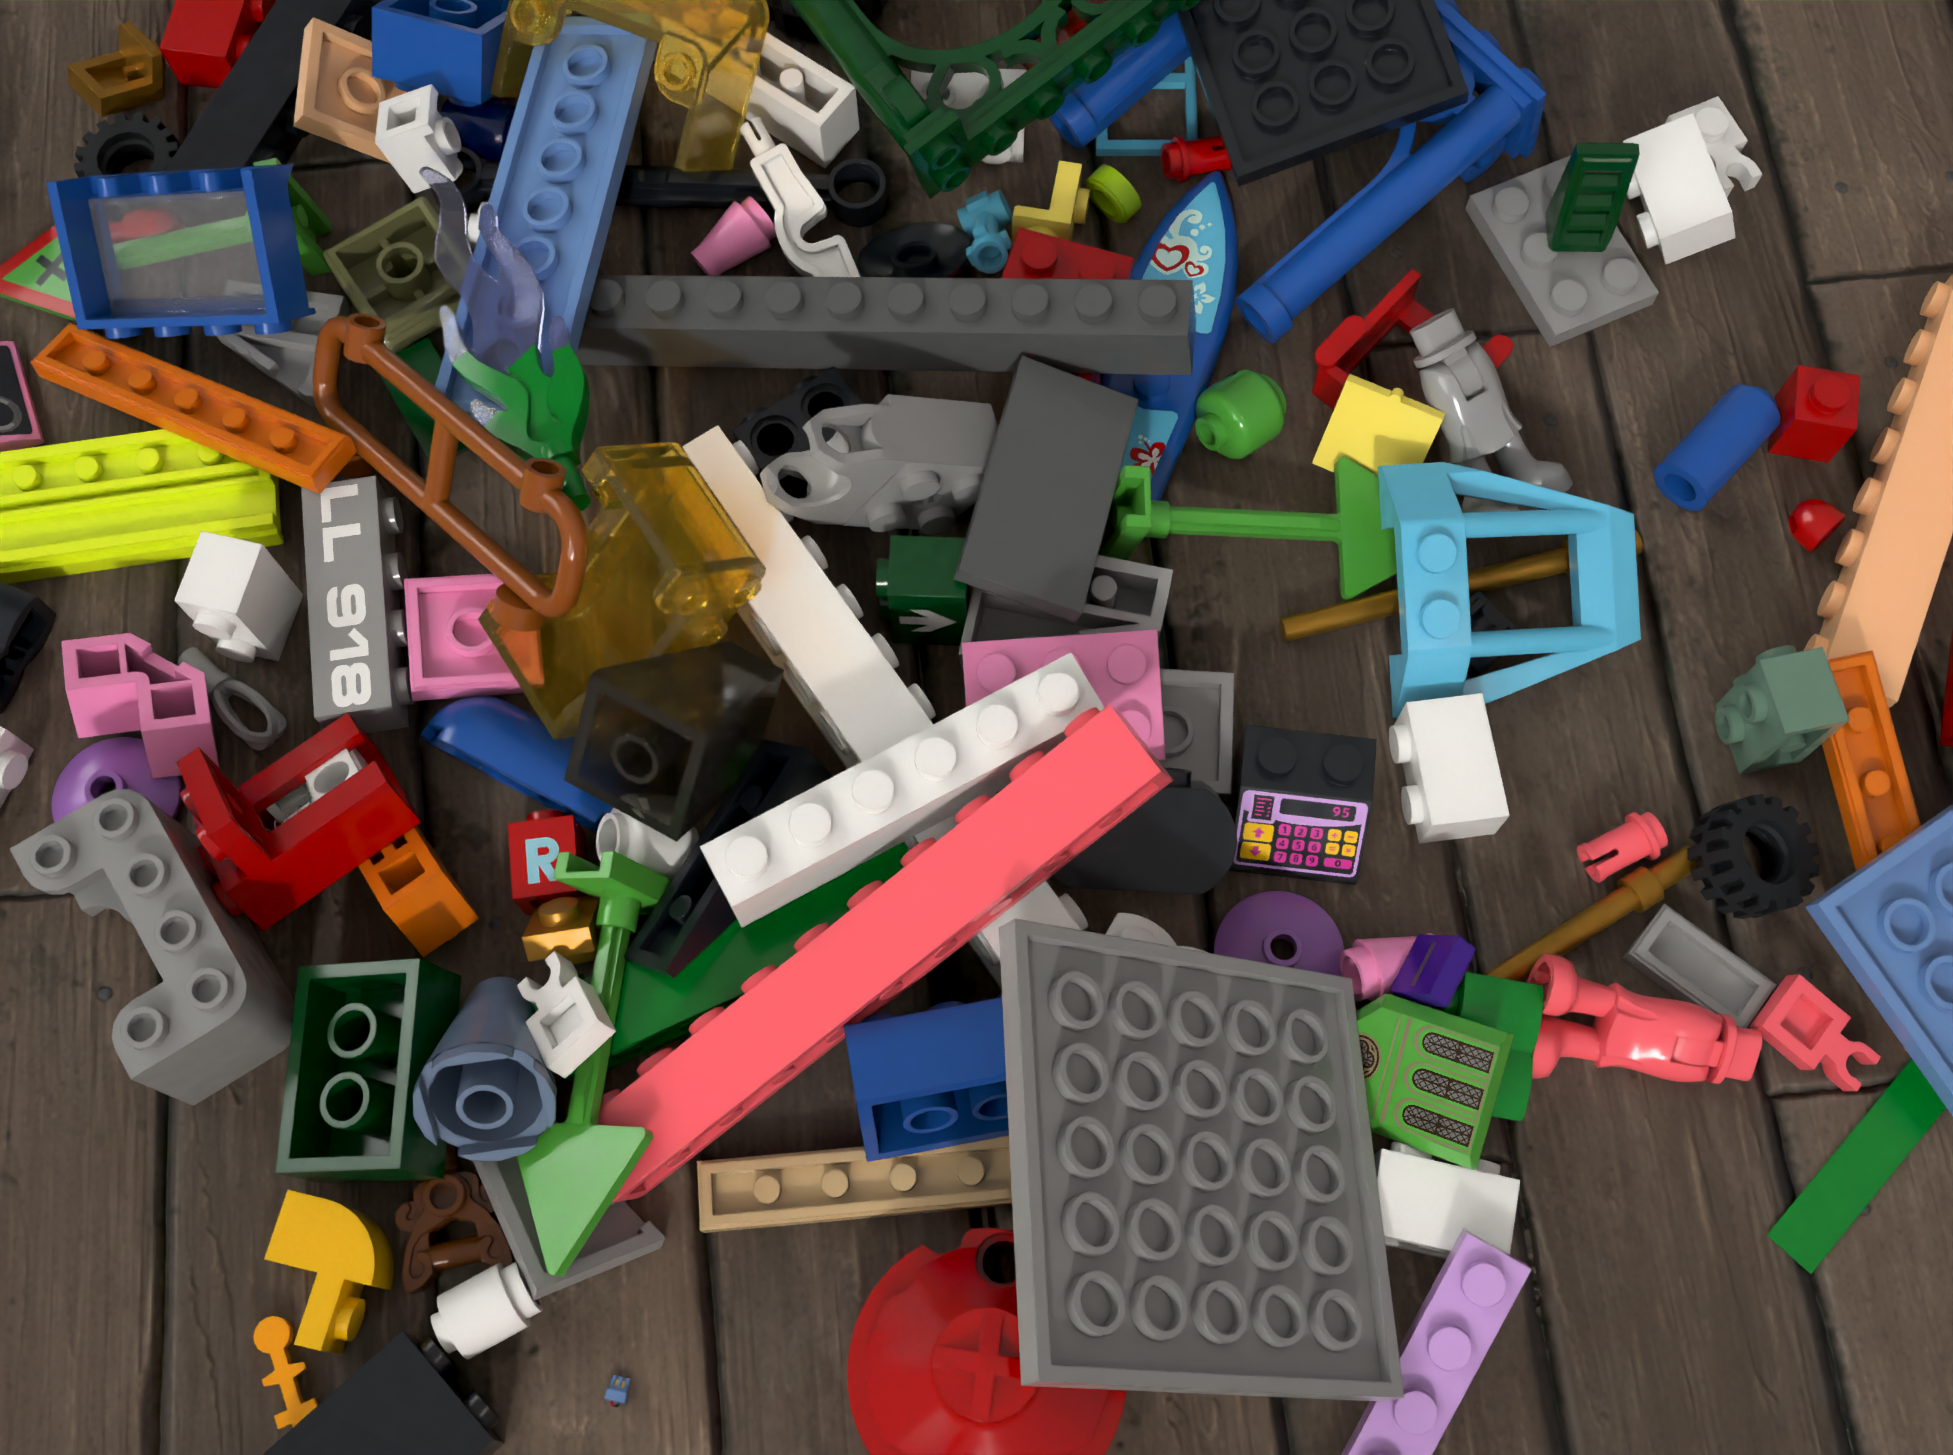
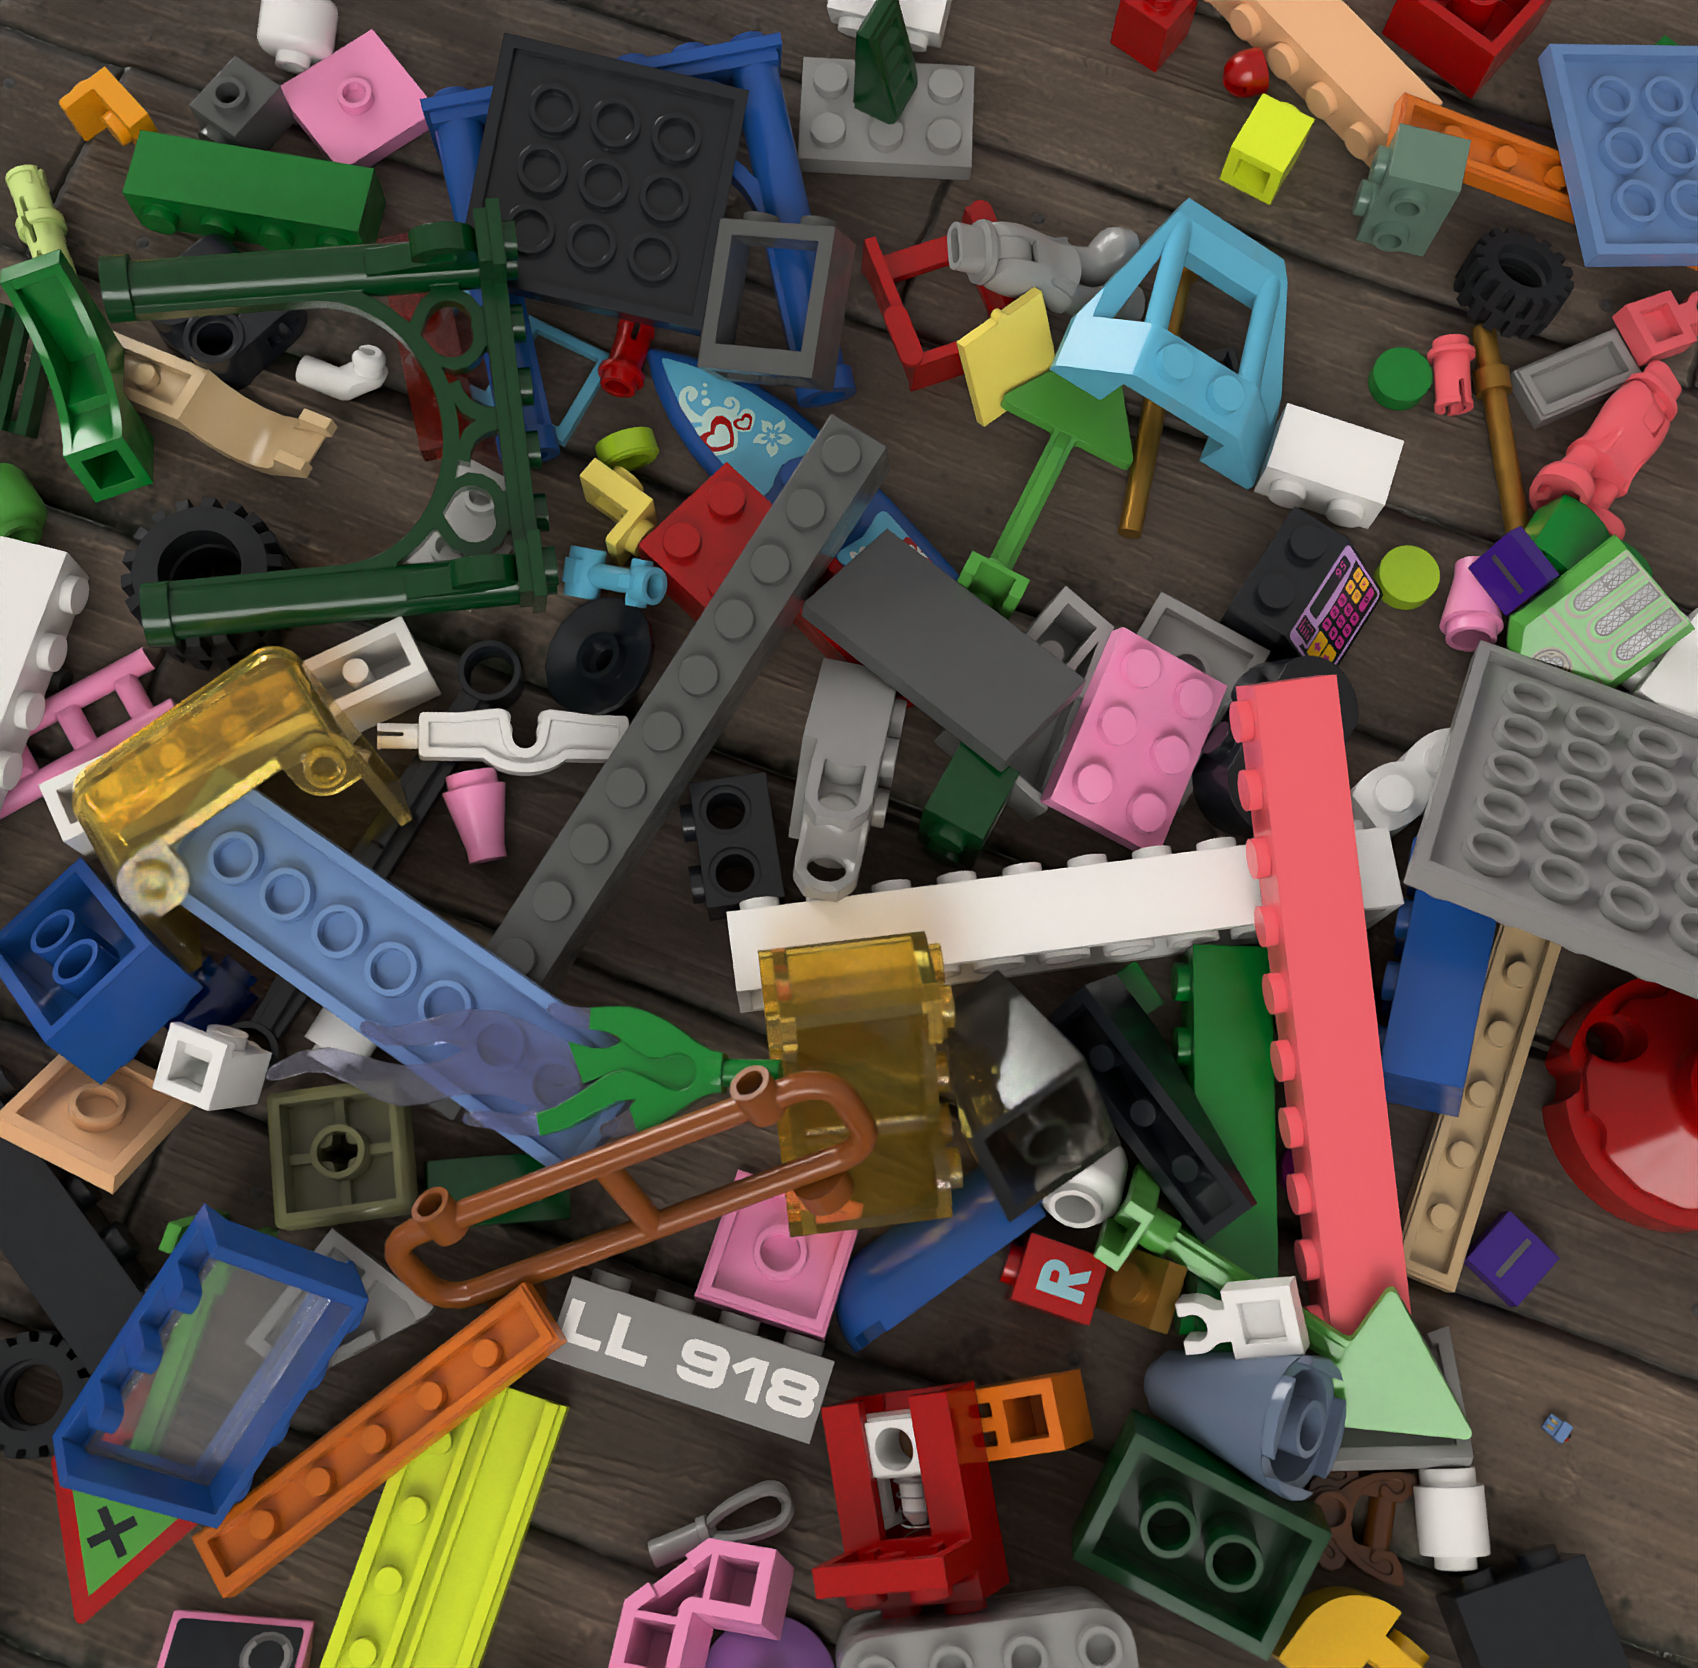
camera: 70 degrees left, 5 degrees up
white brick [174,531,303,663] -> none
white brick [700,653,1105,927] -> none
bright green head [1195,369,1287,459] -> none
medium lavender dish [1213,891,1344,977] -> none
blue brick [1654,384,1780,511] -> none
none -> dark grey window [697,211,856,392]
none -> neon yellow brick [1219,93,1315,205]
none -> green tile [1368,347,1432,411]
none -> lime tile [1374,545,1440,610]
none -> dark purple tile [1464,1211,1560,1307]

